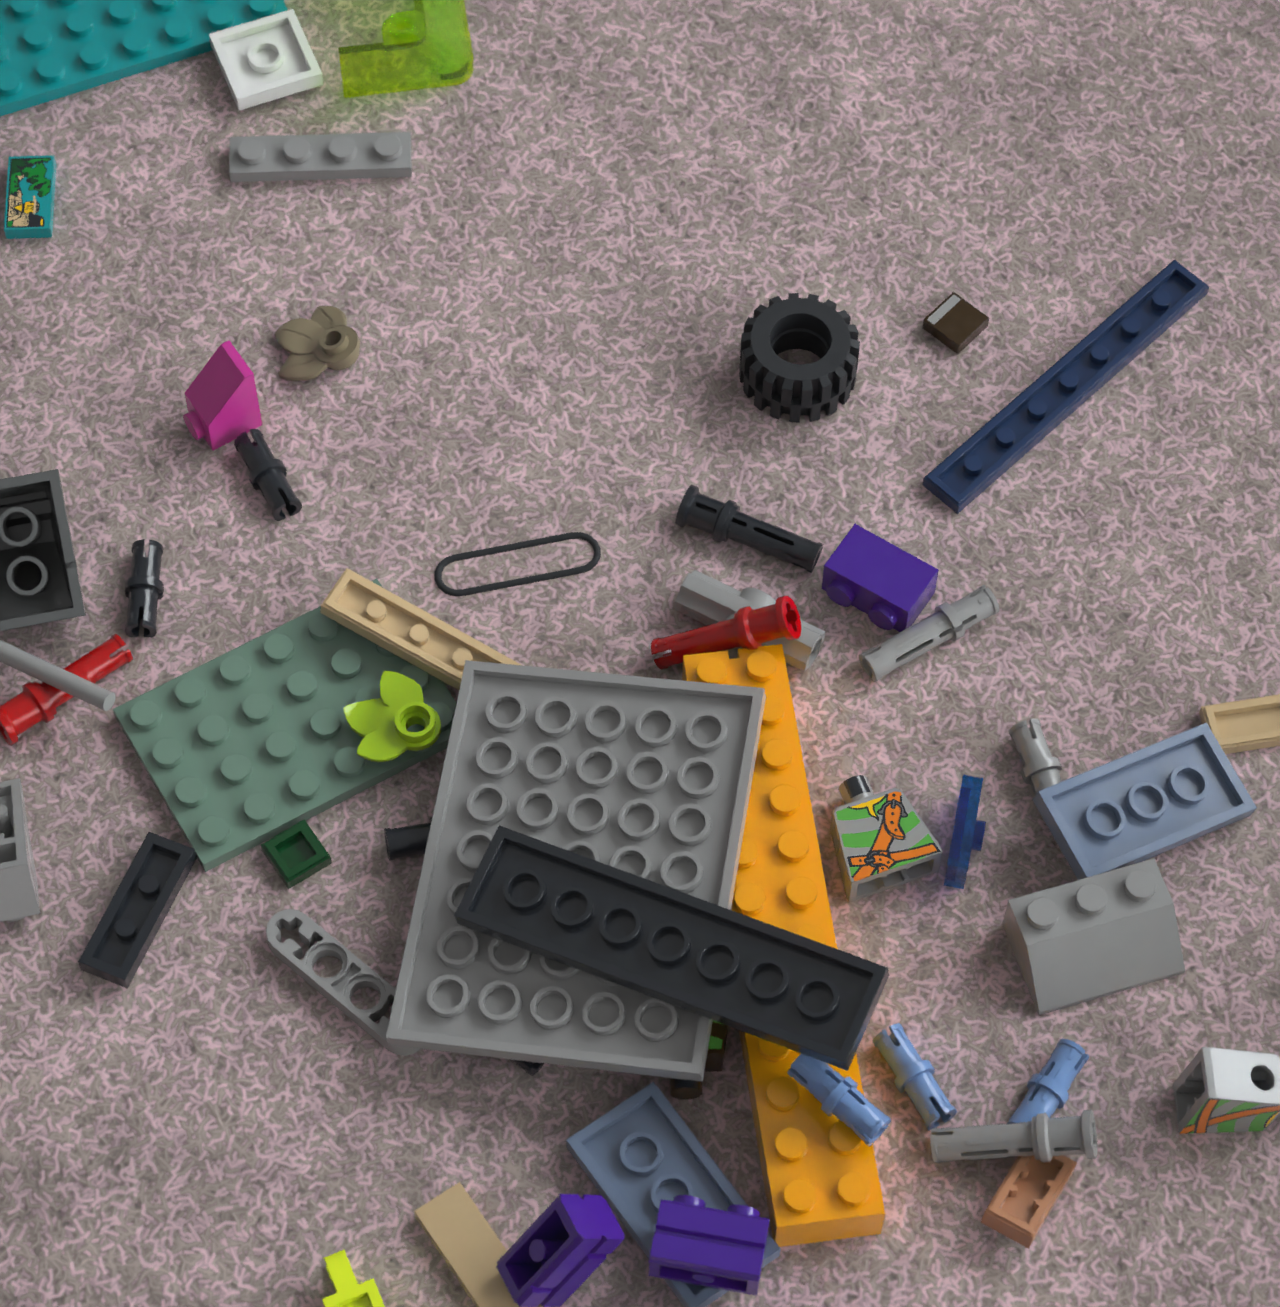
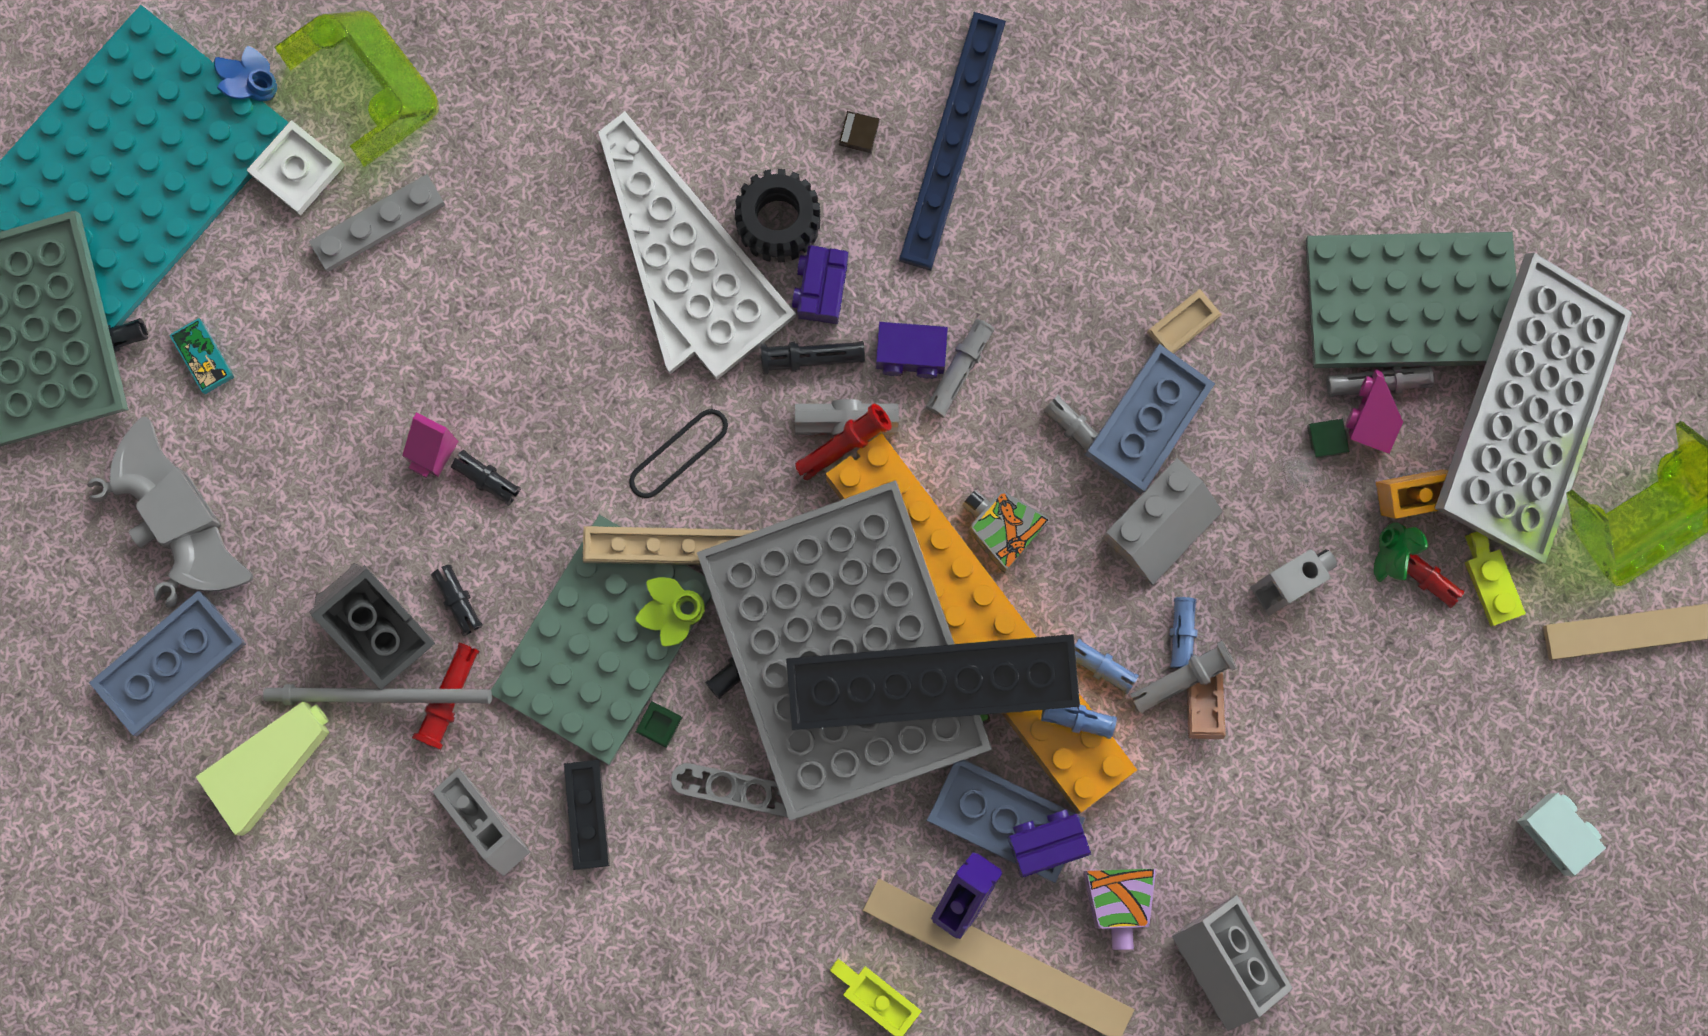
camera: 30 degrees left, 20 degrees up
dark tan plate [275,306,360,381] -> none
clear blue plate [944,775,986,889] -> none
none -> white wing [599,111,796,380]
none -> dark purple brick [792,245,849,324]

